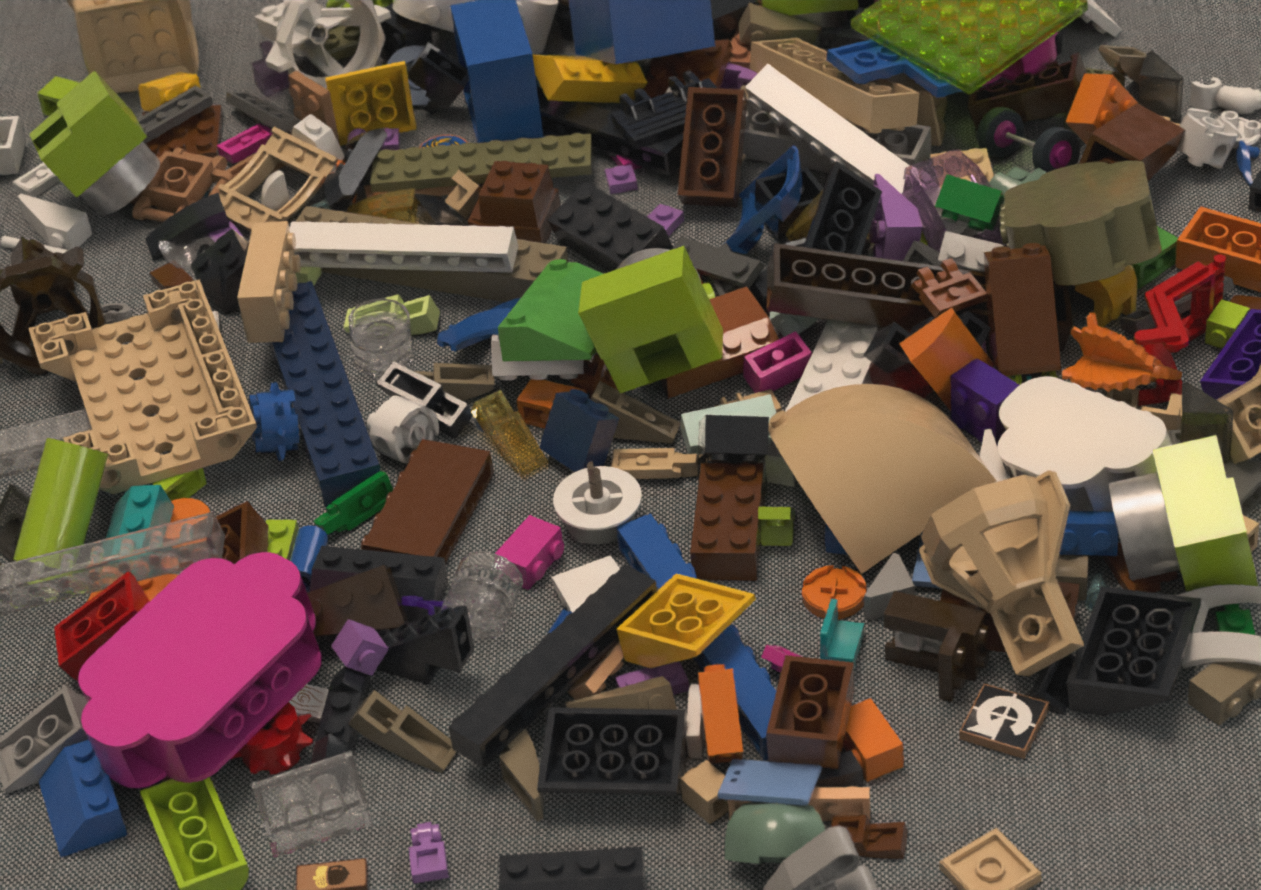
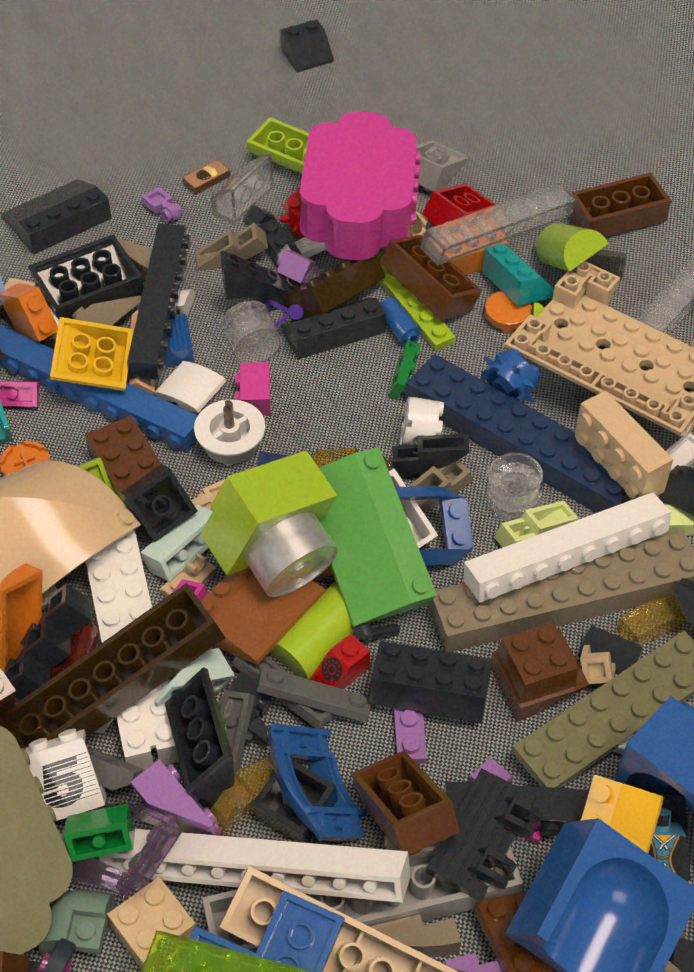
camera: 140 degrees right, 10 degrees up
reddish brown brick [361,439,494,564] -> none
dark orange plate [912,258,986,318] -> none

